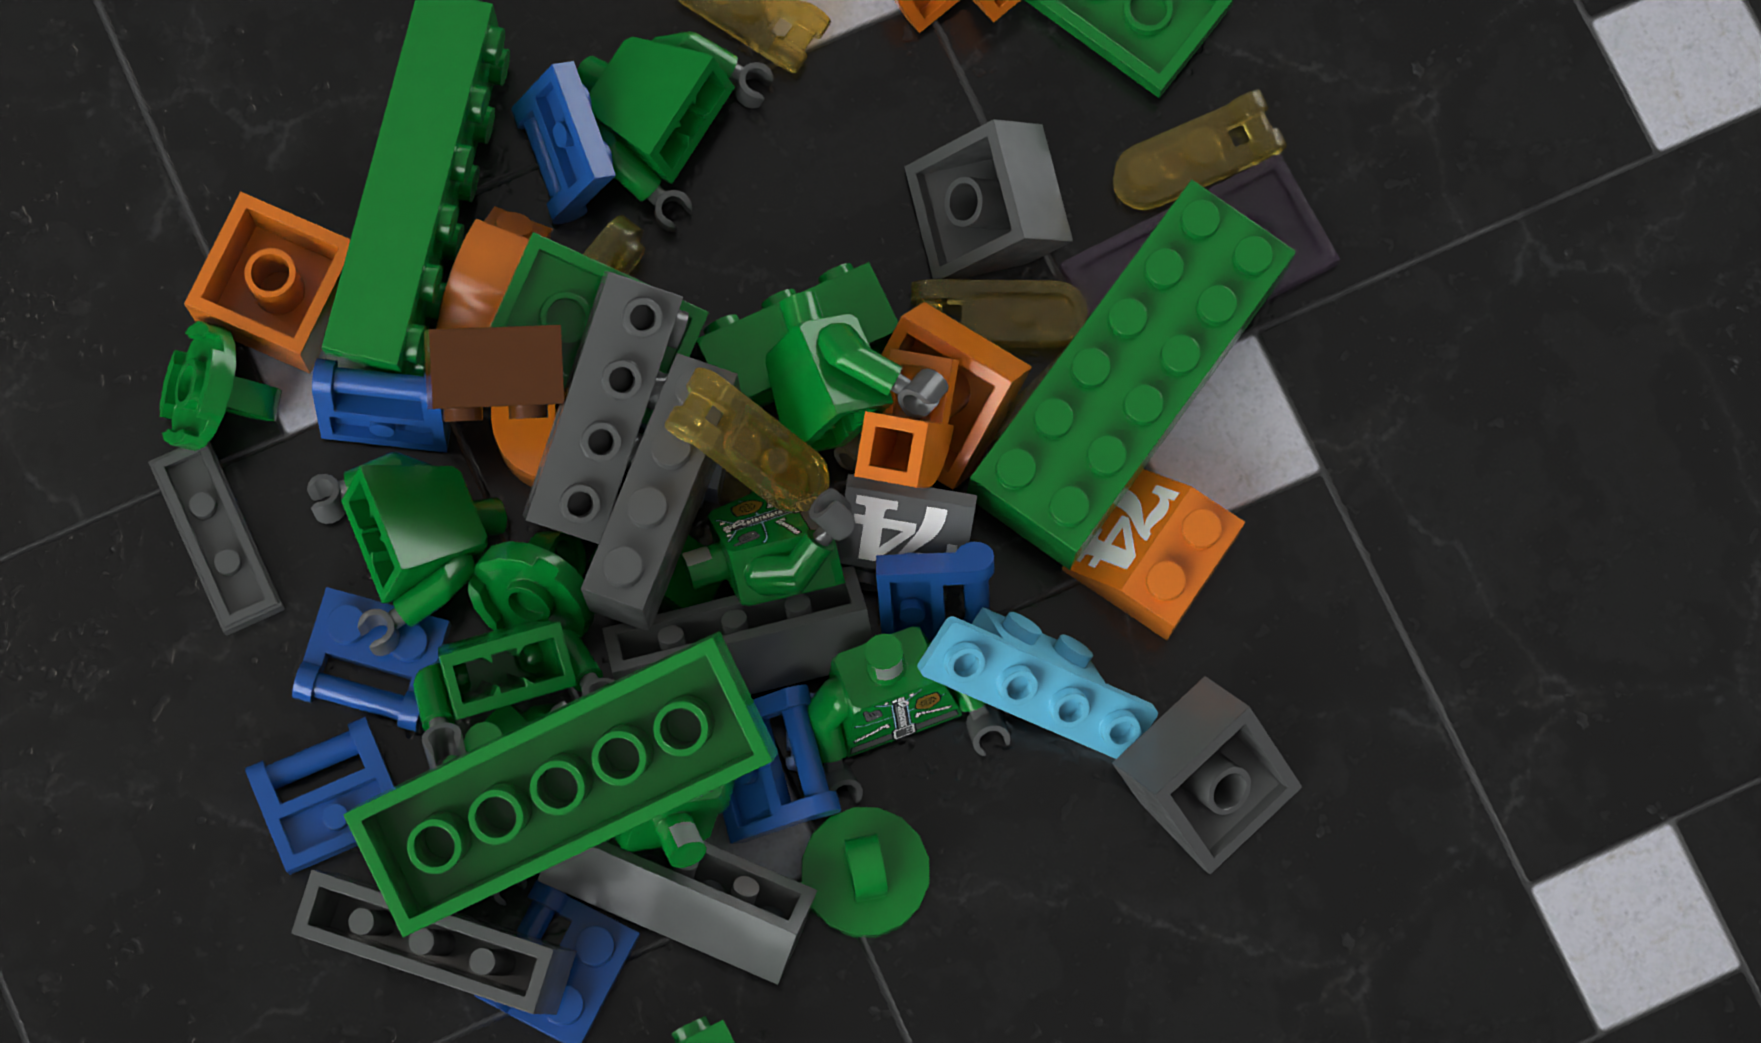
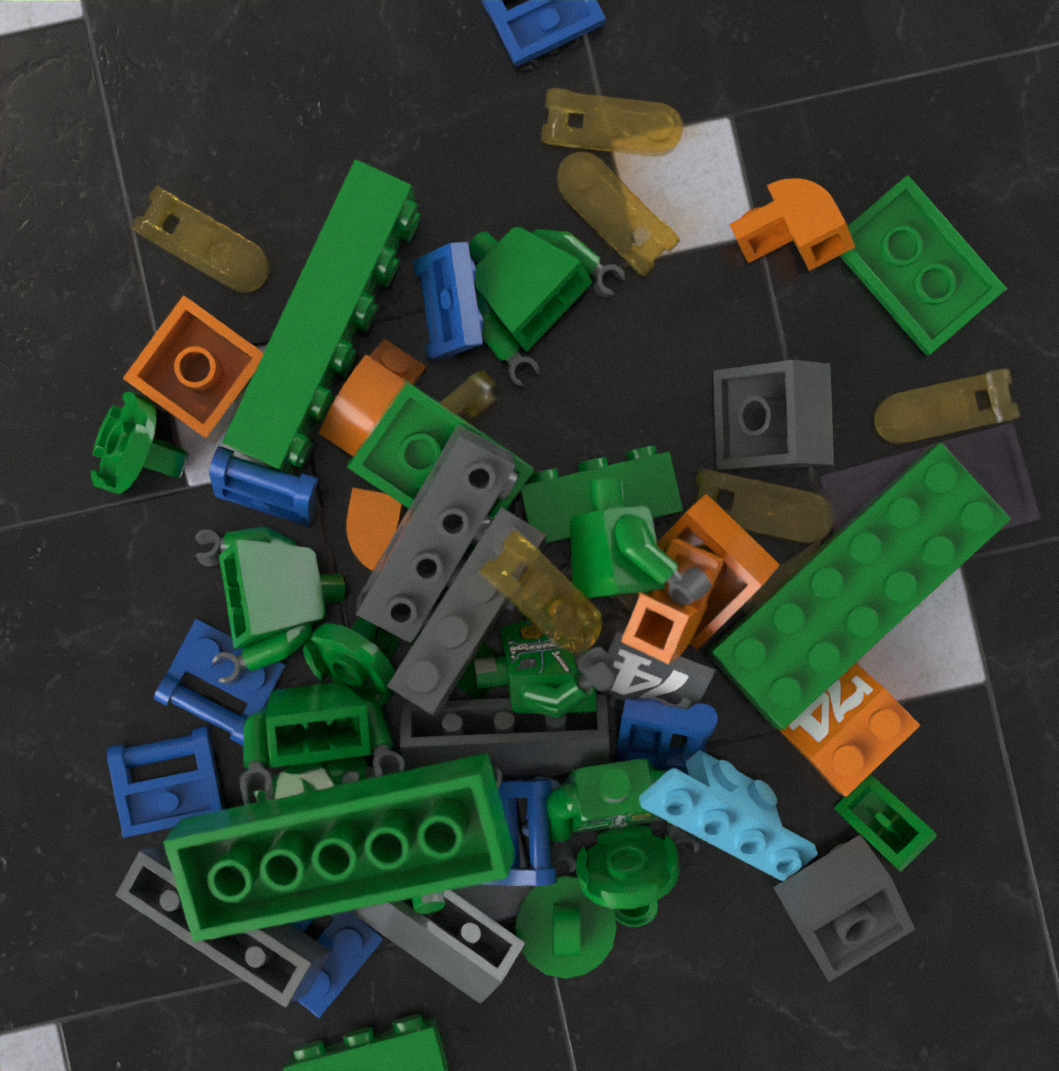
camera: 10 degrees right, 10 degrees up
dark grey tile [148,441,286,636] -> none
reddish brown brick [424,325,564,422] -> none
none -> clear yellow plate [130,185,269,292]
none -> green tile [575,825,680,927]
none -> green slope [834,774,937,872]

